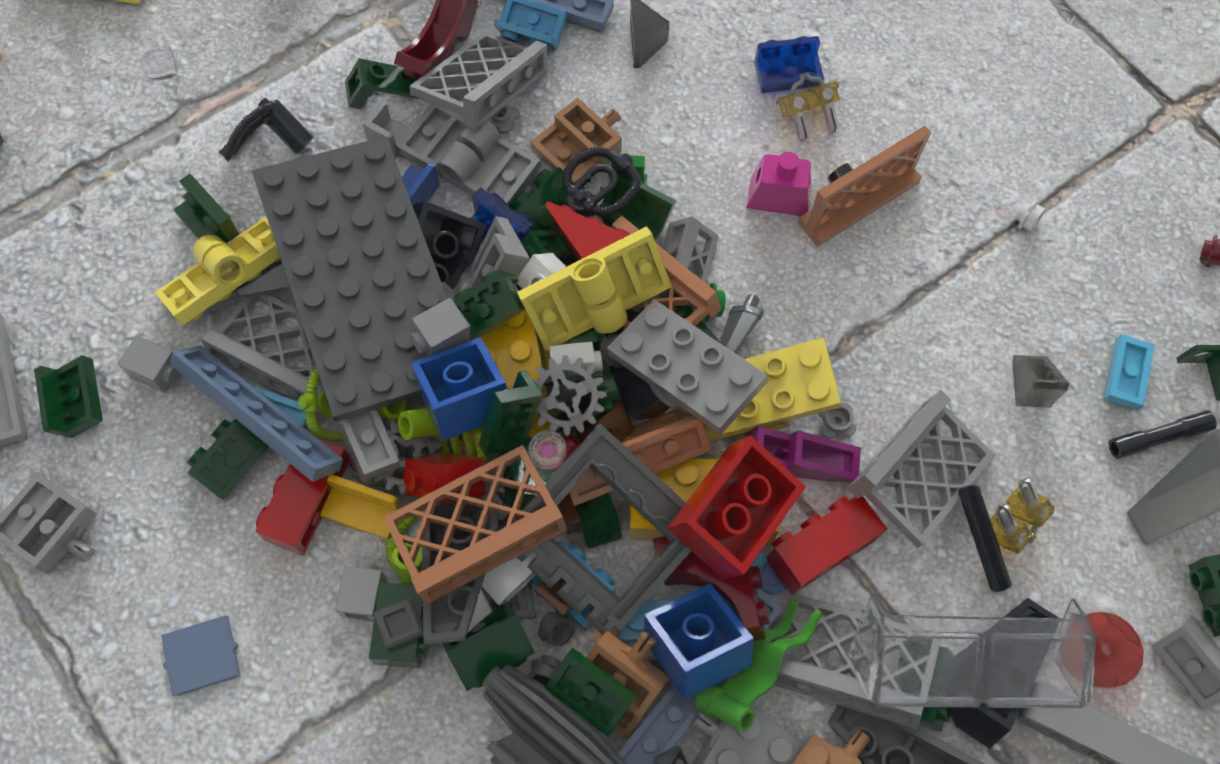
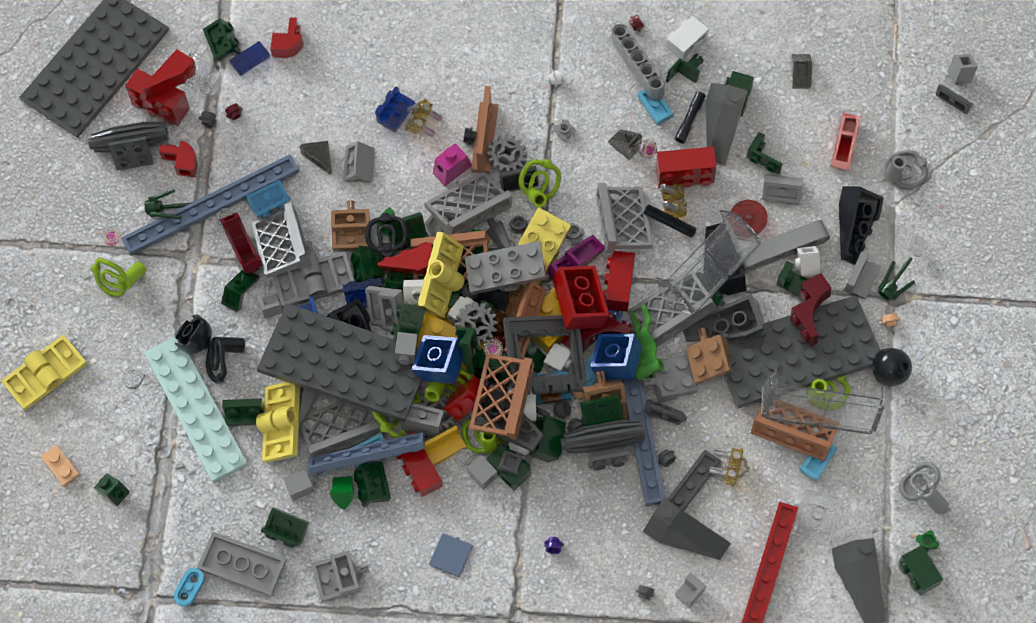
camera: 45 degrees left, 0 degrees up
none -> light aqua plate [144,337,248,483]
none -> black cylinder [175,314,212,354]
none -> green tile [330,476,354,509]
none -> light grey panel [343,141,375,183]
none -> light grey fence [424,171,513,235]
none -> light grey gear [486,134,528,173]
none -> slope [499,166,539,192]
none -> dark grey plate [509,216,528,233]
none -> lime piece [518,159,562,207]
none -> white brick [543,343,572,373]
none -> light grey plate [553,119,575,140]
none -> light grey beam [612,24,665,100]
none -> clear tile [639,139,657,159]
none -> red brick [656,146,716,188]

